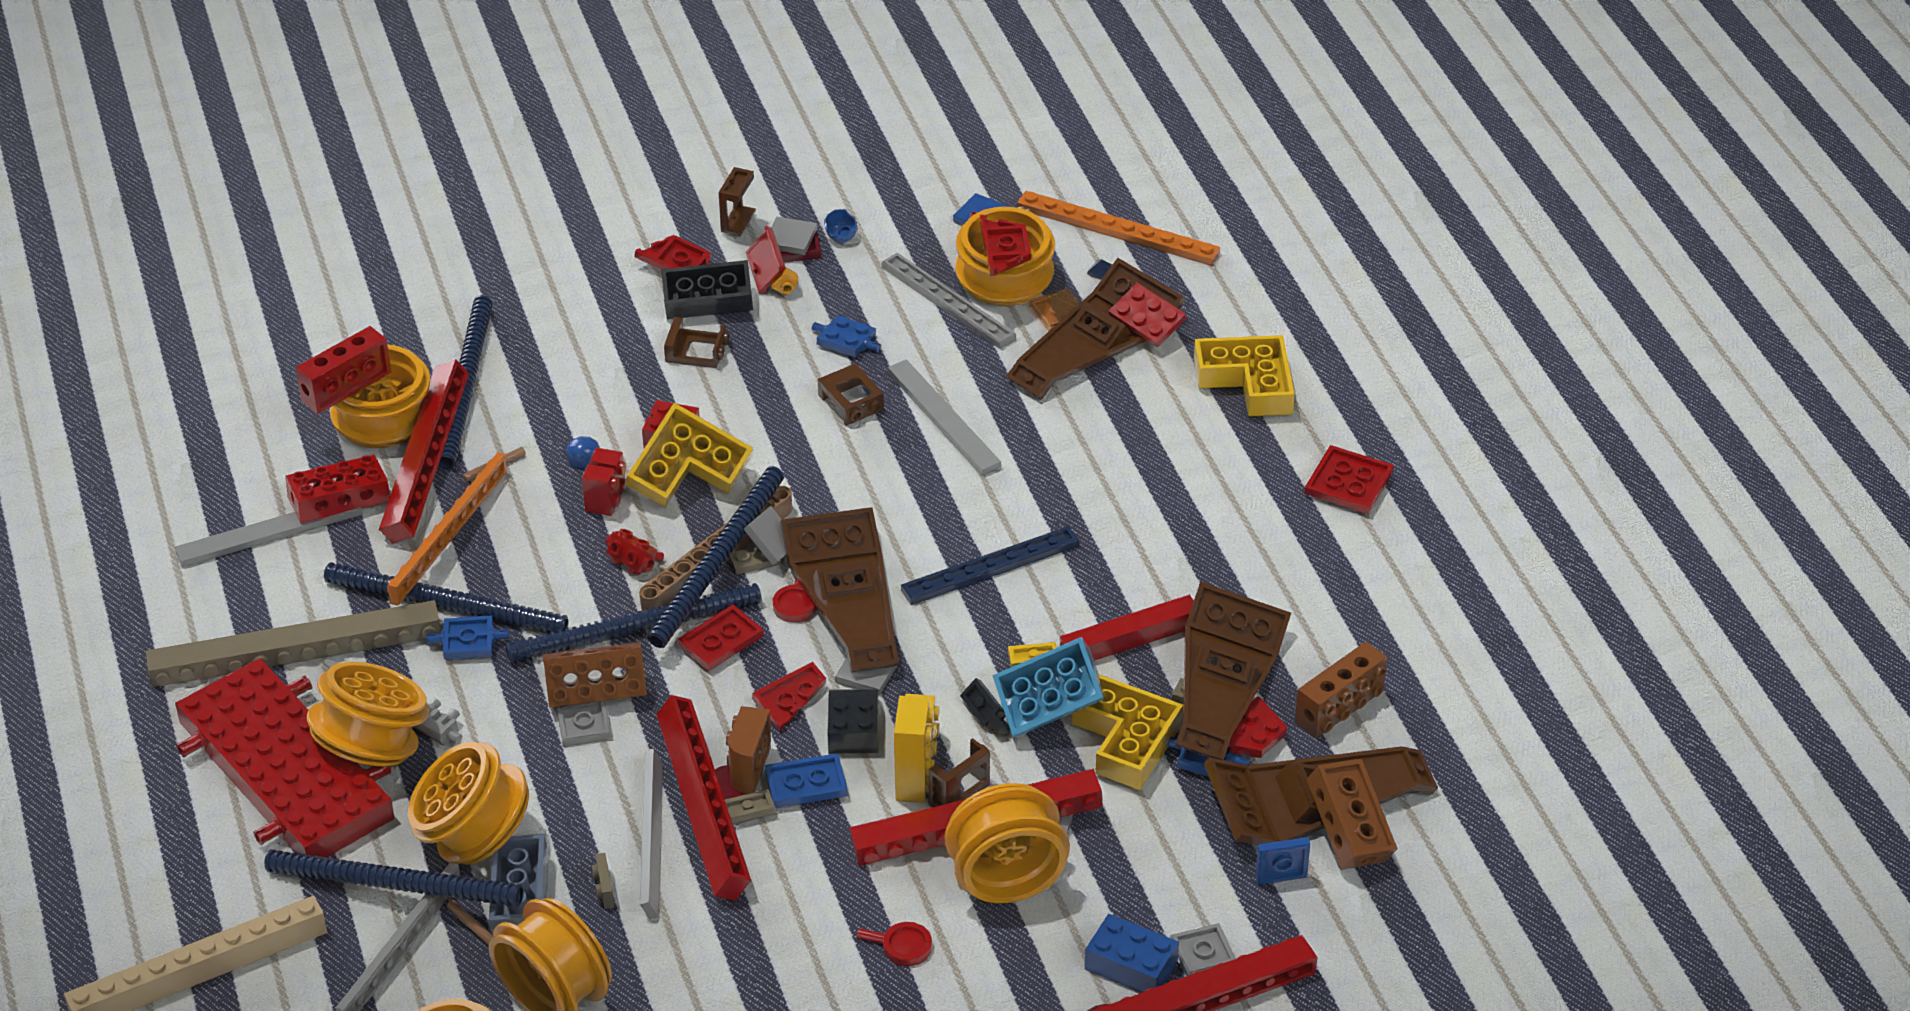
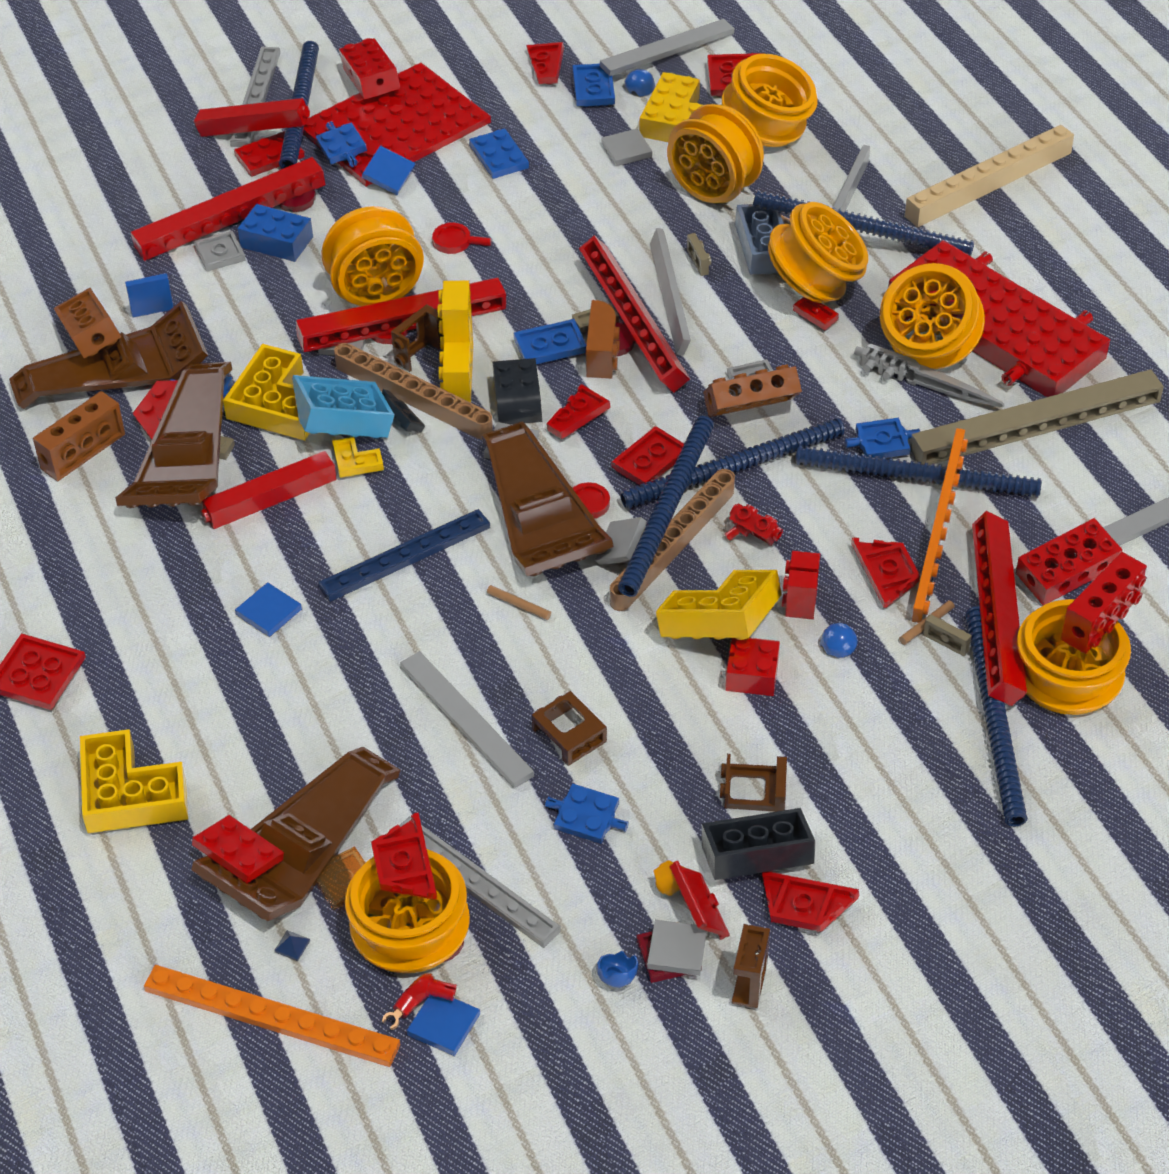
camera: 175 degrees right, 5 degrees up
none -> blue tile [235,582,302,637]
none -> medium nougat beam [334,343,493,440]
none -> medium nougat bar [487,585,551,620]
none -> red wing [851,537,920,608]
none -> dark tan plate [923,614,972,656]

